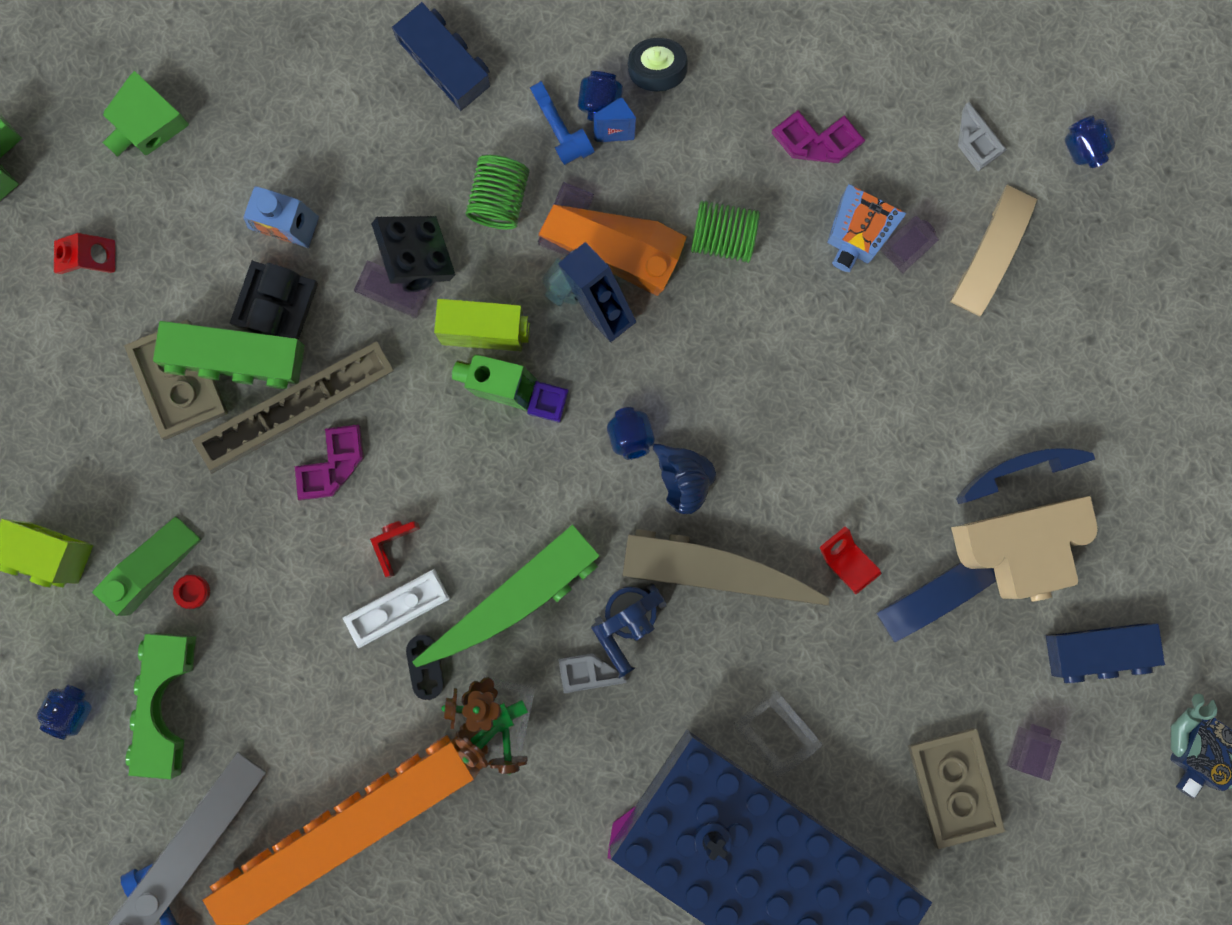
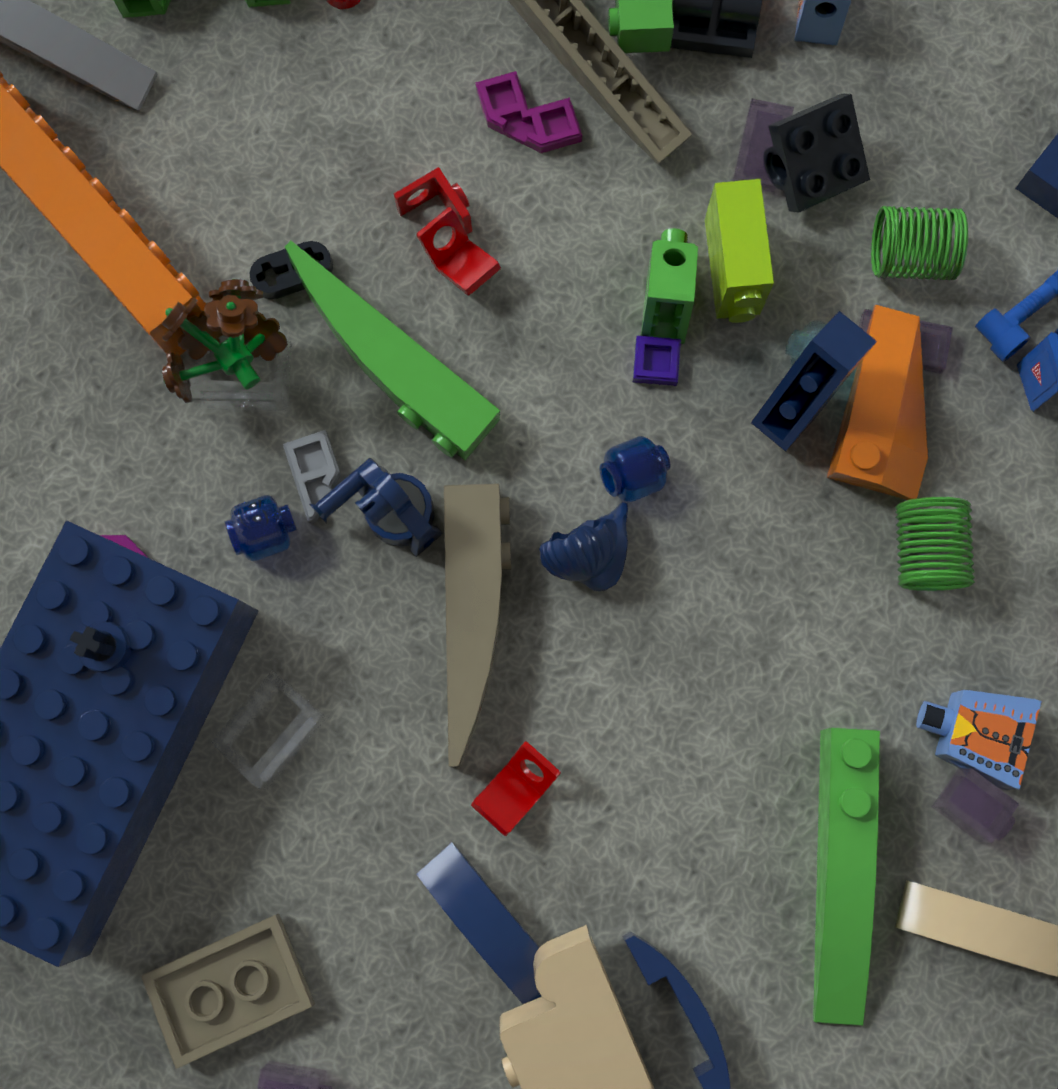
camera: 90 degrees right, 5 degrees down
white tile [343,569,450,649] -> none
none -> clear blue head [224,495,297,561]
none -> red bracket [416,207,501,296]
none -> bright green slope [813,728,880,1025]

